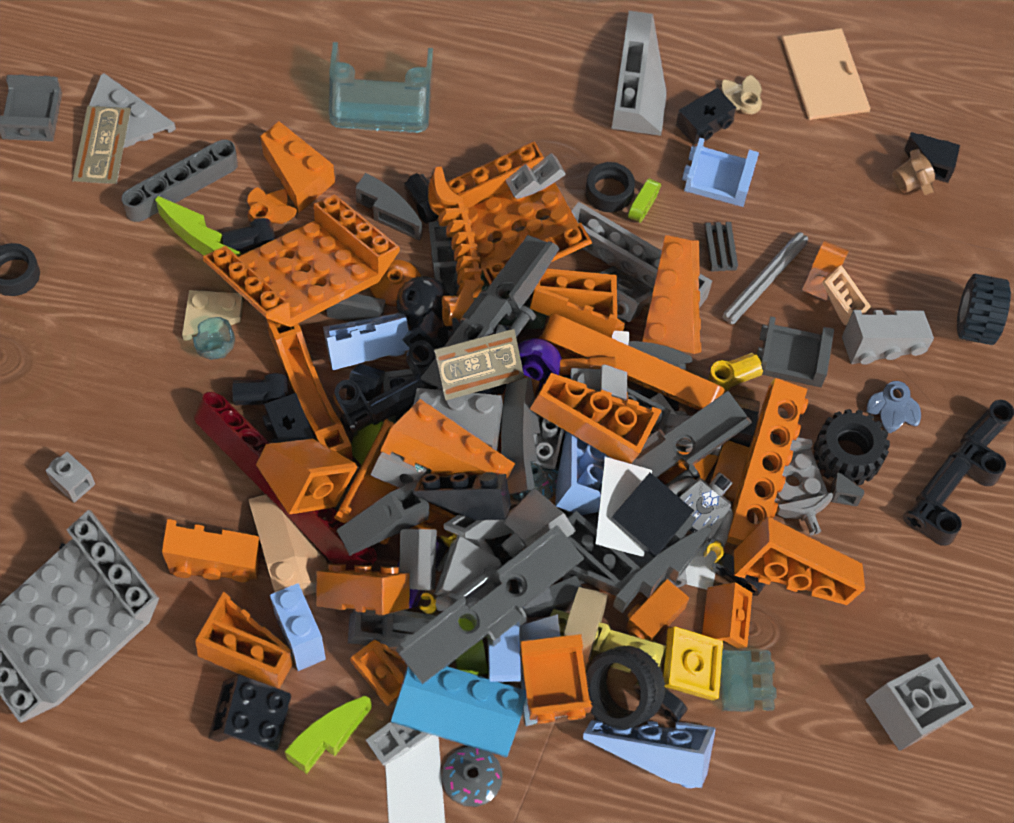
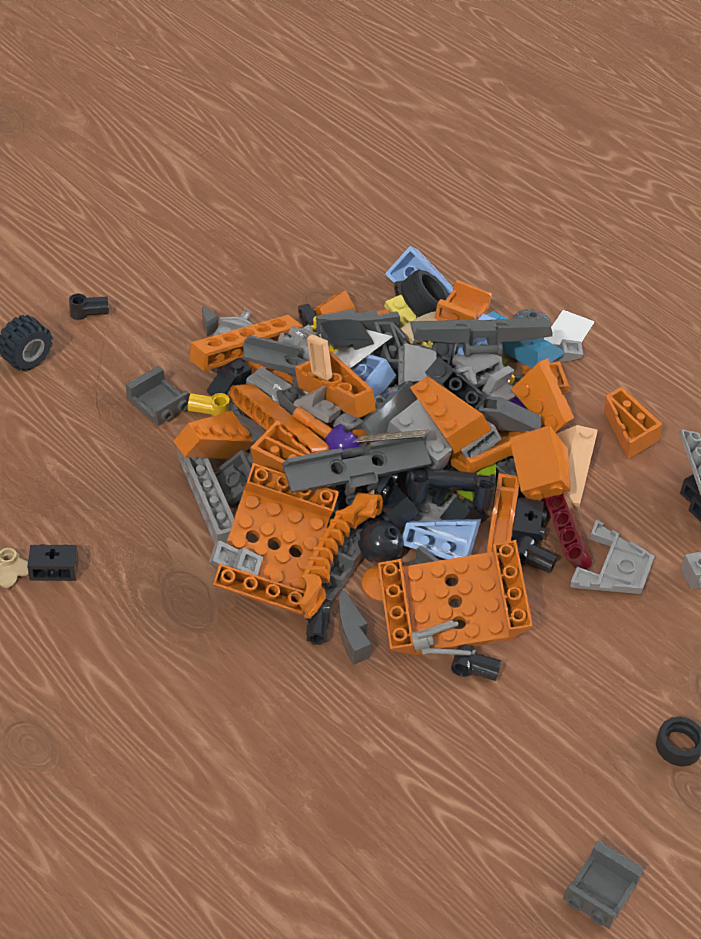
camera: 145 degrees left, 15 degrees down
sticker [72,106,131,184] -> none
light grey wing [85,73,175,148] -> none
dark grey beam [122,139,238,222] -> none
lime slope [155,196,240,257] -> none
orange wedge [162,519,262,582] -> none
tan wing [182,290,244,340] -> none
clear light blue hair [193,317,235,360] -> none
black bracket [208,675,291,752] -> none
orange plate [247,187,297,224] -> none
orange wedge [260,121,335,214] -> none
light blue brick [270,583,326,671] -> none
lime slope [285,696,372,774] -> none
clear light blue windscreen [329,42,433,133] -> none
black tyre [585,162,635,212] -> none
light grey wedge [612,11,667,136] -> none
lime beam [628,178,661,223] -> none
yellow plate [663,626,723,701] -> none
light blue panel [682,138,759,207] -> none
dark grey tile [704,222,738,272] -> none
clear light blue plate [721,650,777,711] -> none
light grey axle [723,232,808,325] -> none
orange wedge [734,517,865,605] -> none
orange brick [802,240,849,300] -> none
black tyre [813,409,890,486] -> none
light nougat slope [822,265,871,325] -> none
light grey wedge [842,310,934,364] -> none
light grey slope [865,657,974,751] -> none
sand blue plate [866,381,921,434] -> none
black piece [903,435,1006,546] -> none
none -> light nougat tile [307,334,332,380]
none -> light grey plant [412,620,472,655]
none -> light grey wing [570,520,655,594]

